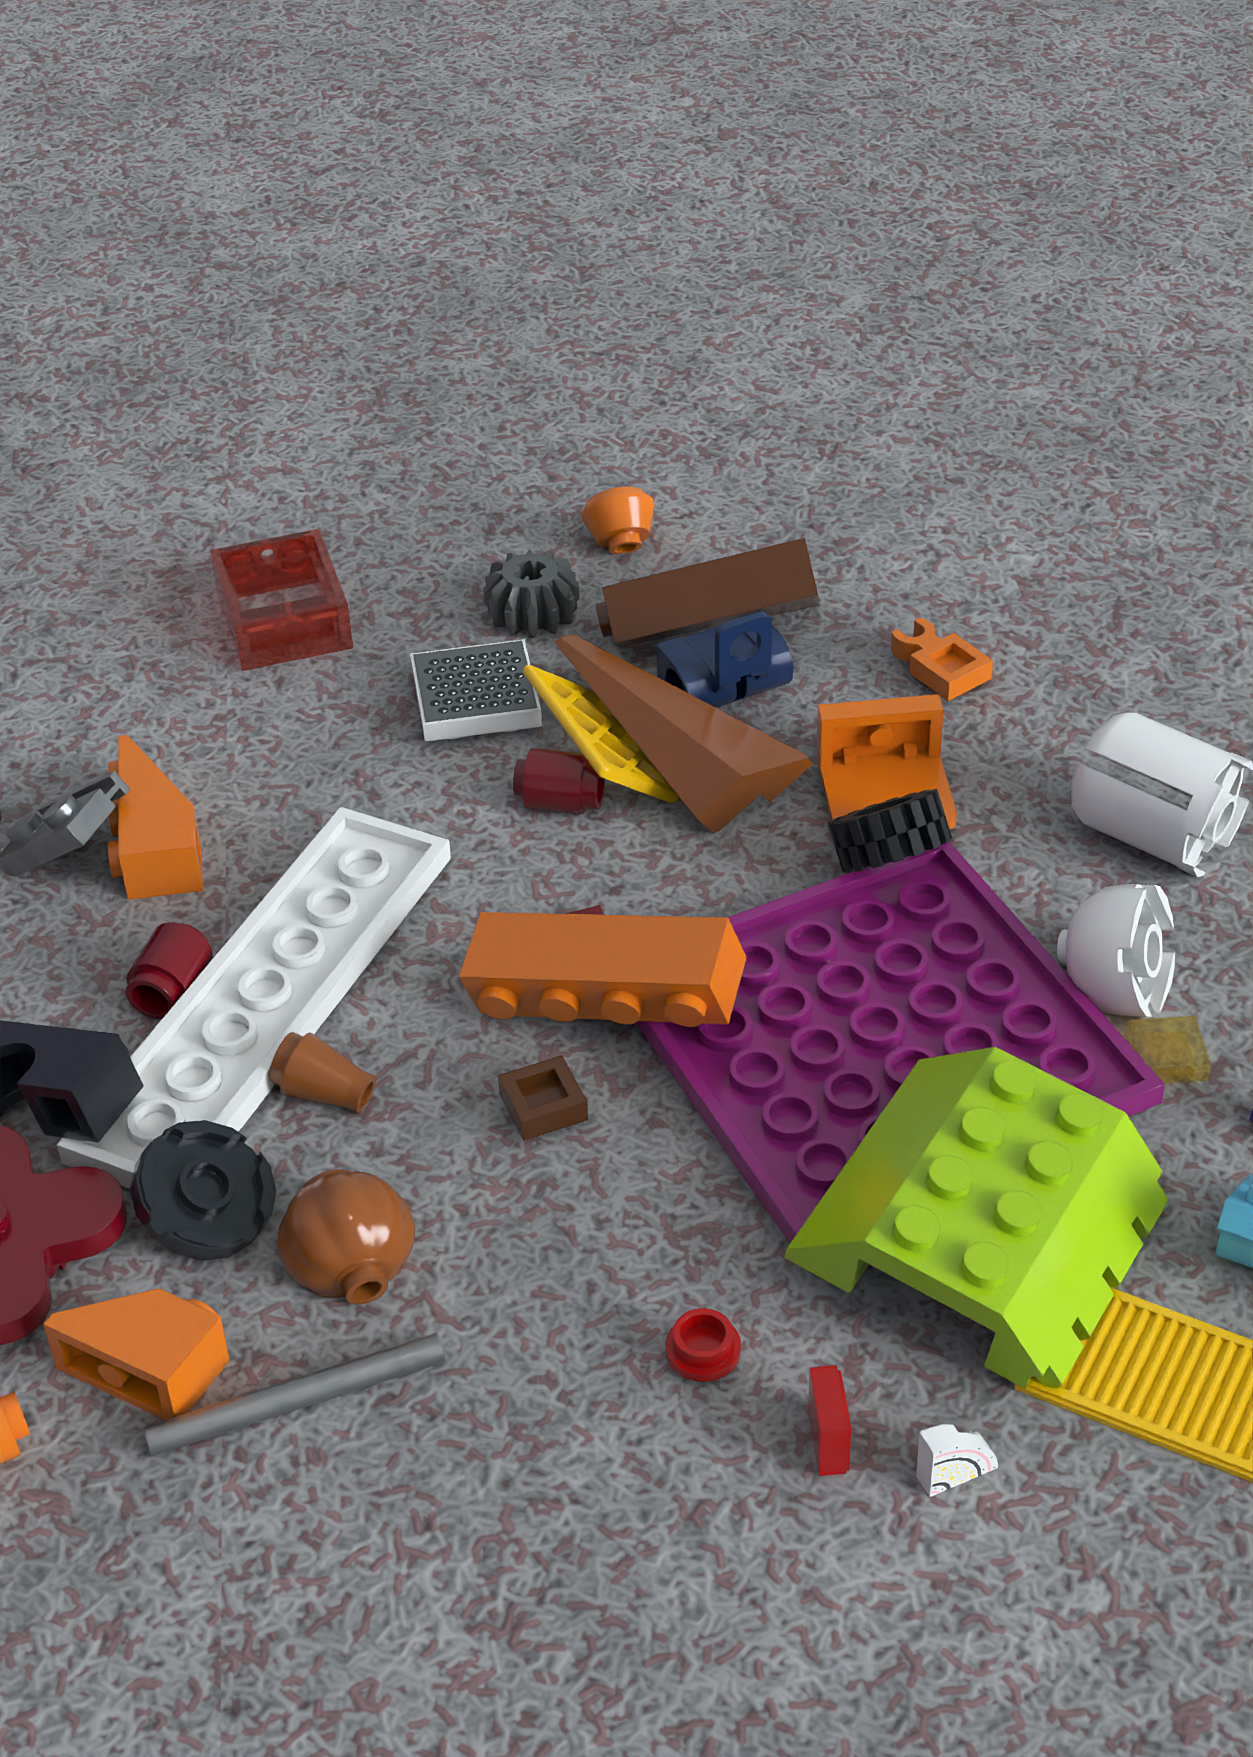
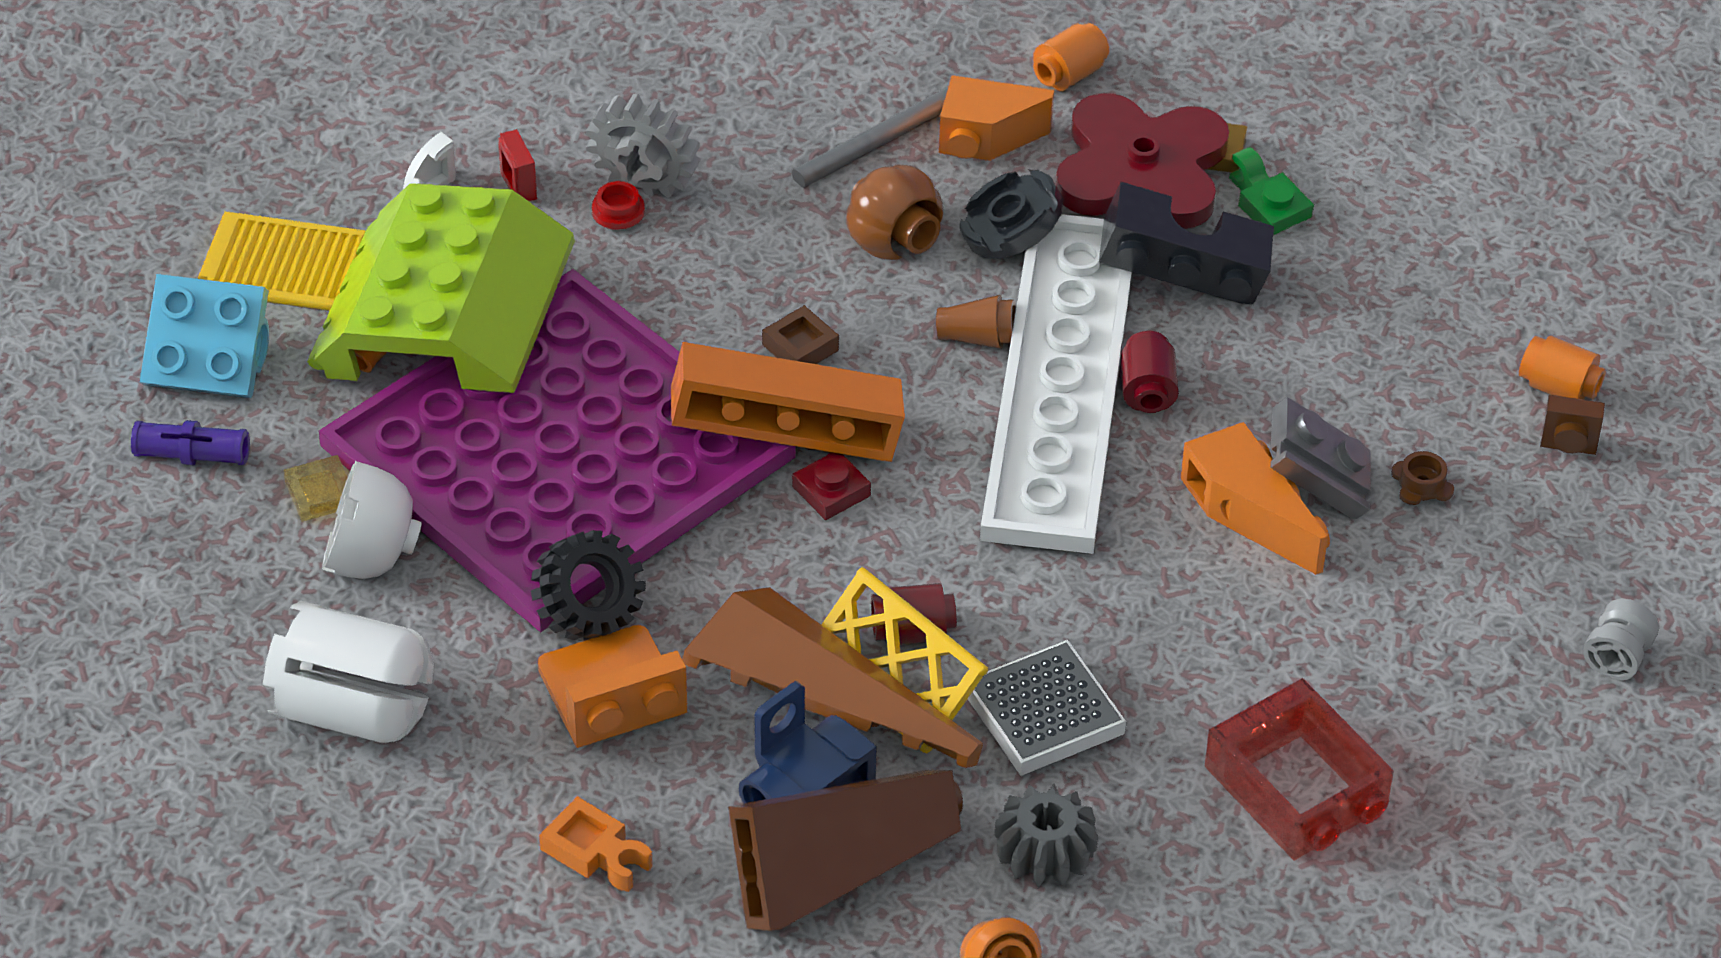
camera: 160 degrees right, 5 degrees up
none -> light grey gear [585,94,701,197]

